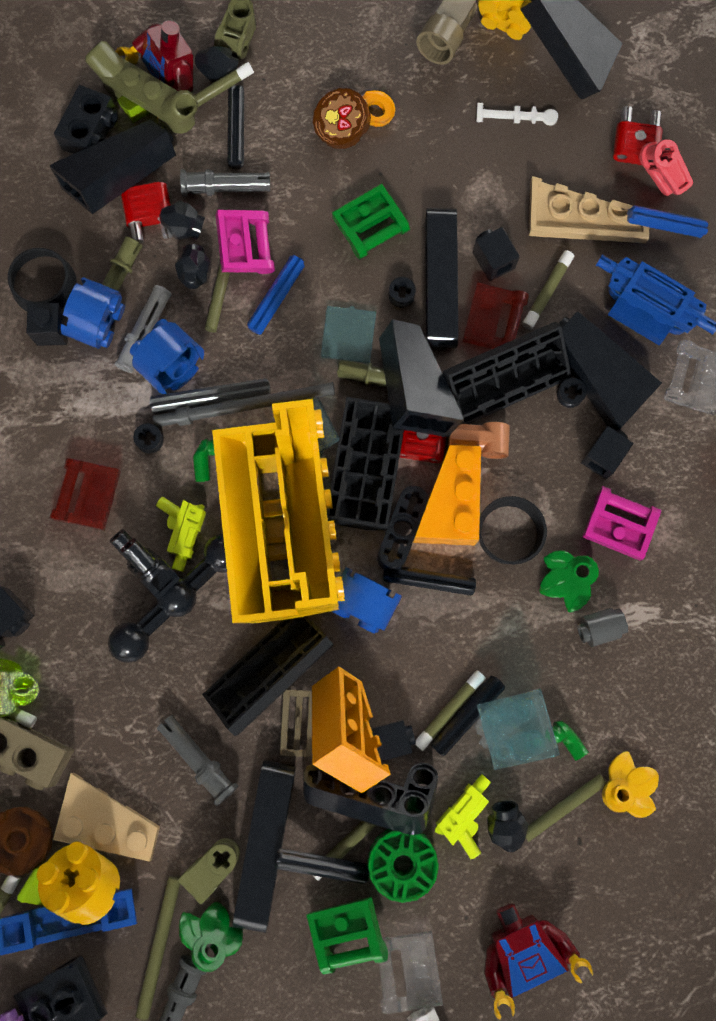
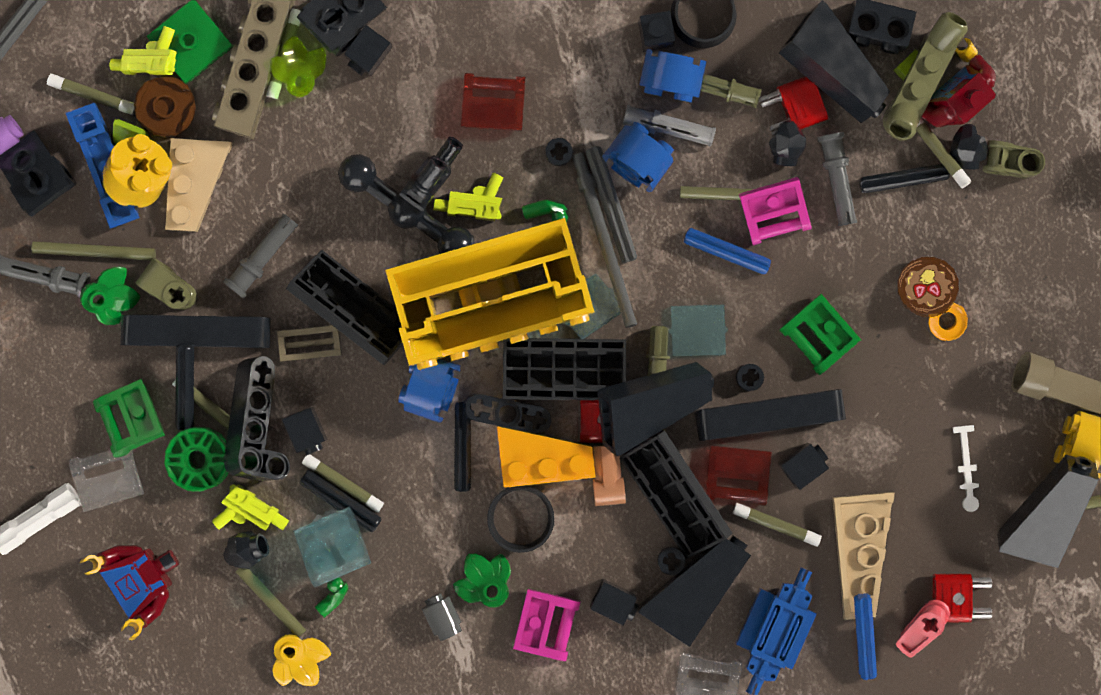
camera: 85 degrees right, 10 degrees up
black rock [175,244,212,289] -> none
light orange wedge [312,666,391,793] -> none

